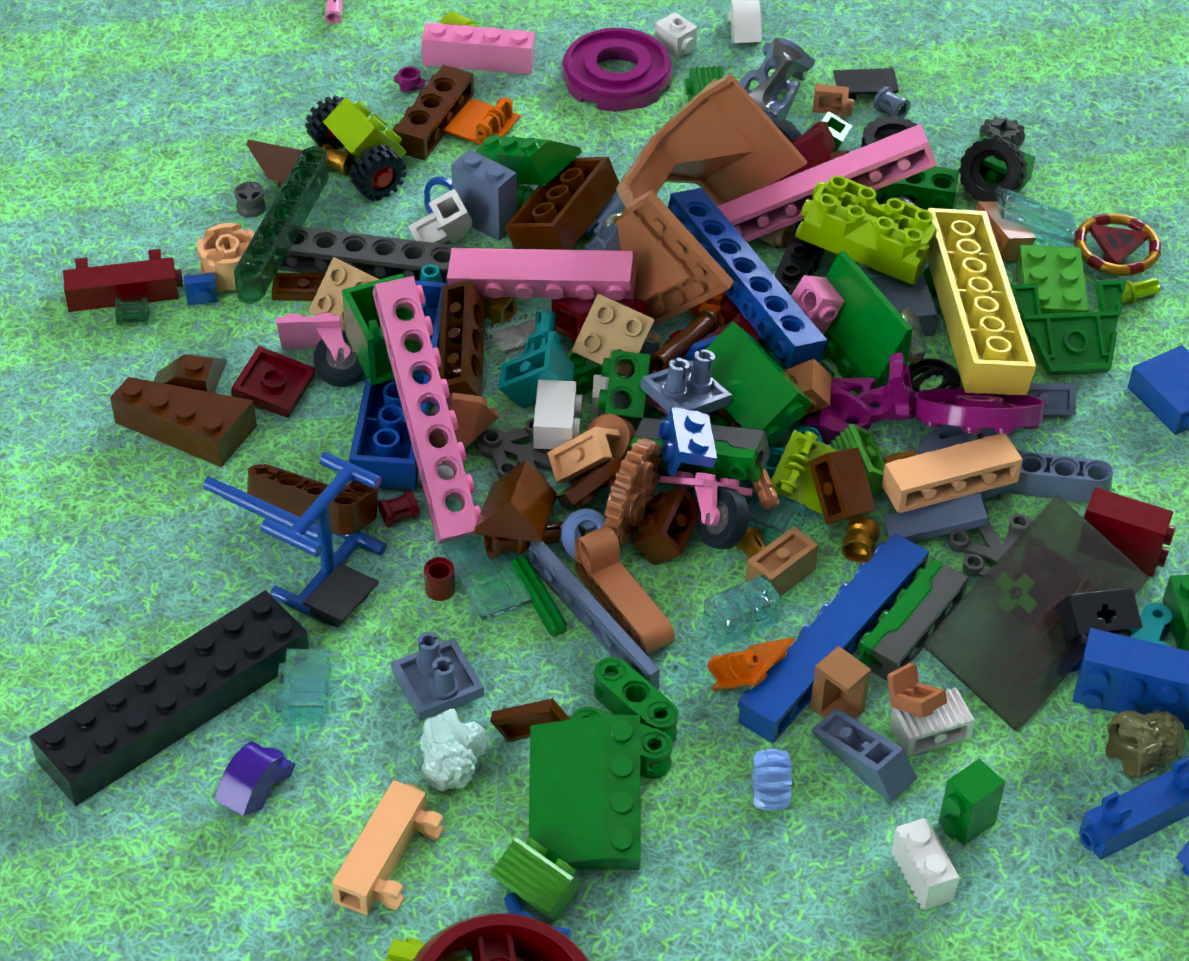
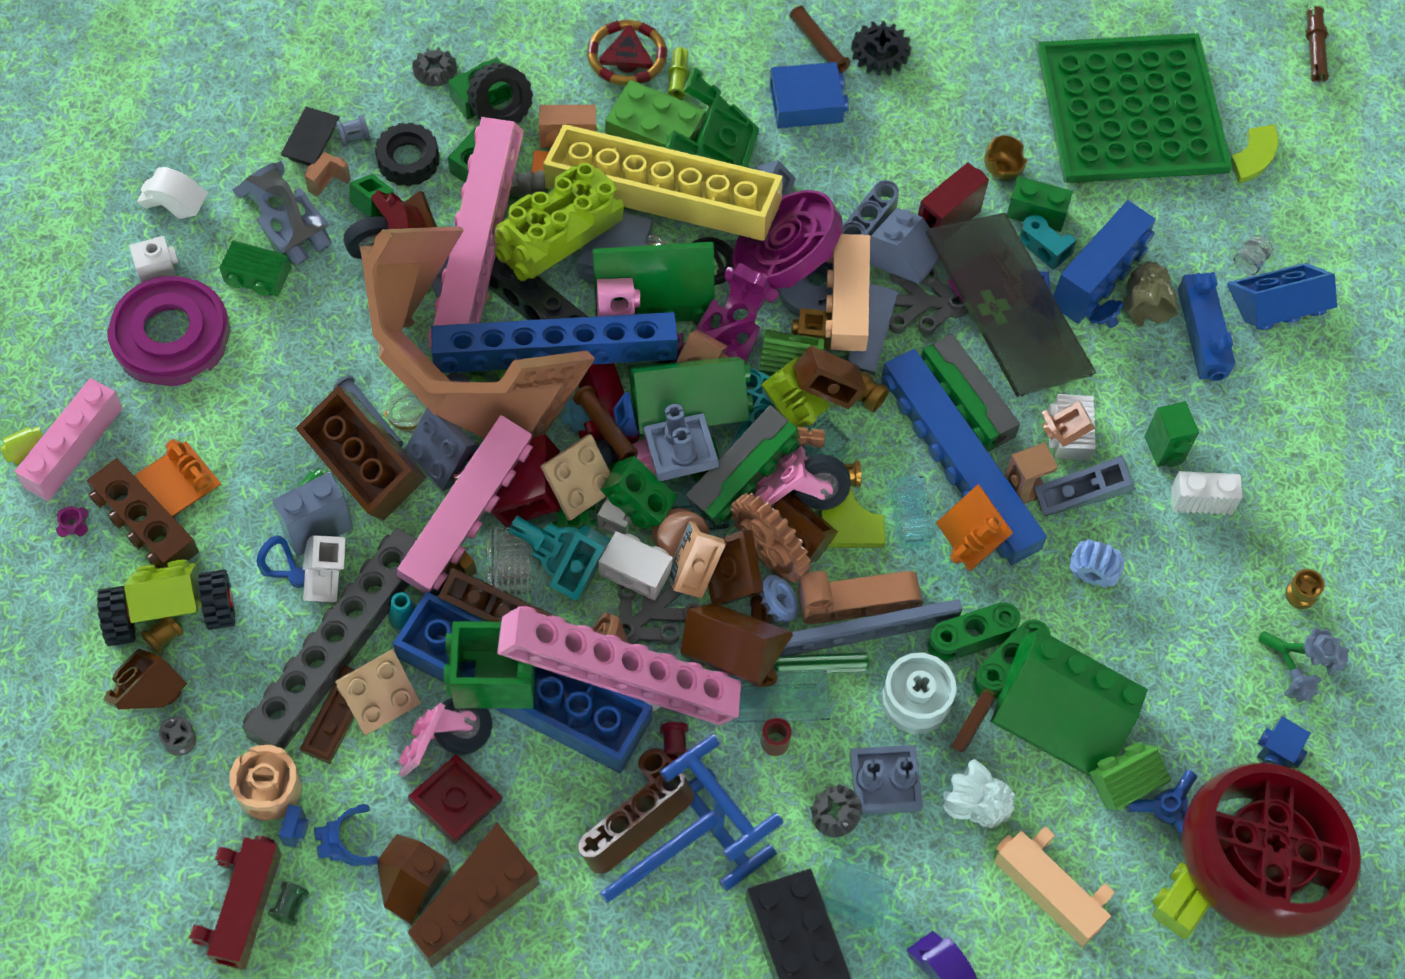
camera: 70 degrees left, 15 degrees up
clear green beam [234,147,329,304] -> none
black piece [303,564,379,628] -> none
green slope [475,134,582,186] -> none
blue bracket [658,407,717,475] -> none
medium nougat panel [745,526,818,605] -> none
clear light blue piece [995,187,1077,245] -> none
black brick [1056,588,1143,648] -> none
none -> blue helmet [314,804,379,866]
none -> dark grey gear [810,784,862,837]
none -> lime tile [821,488,885,548]
none -> sand blue slope [870,208,945,284]
none -> light aqua wheel [881,653,957,734]
none -> blue plant [1089,299,1124,328]

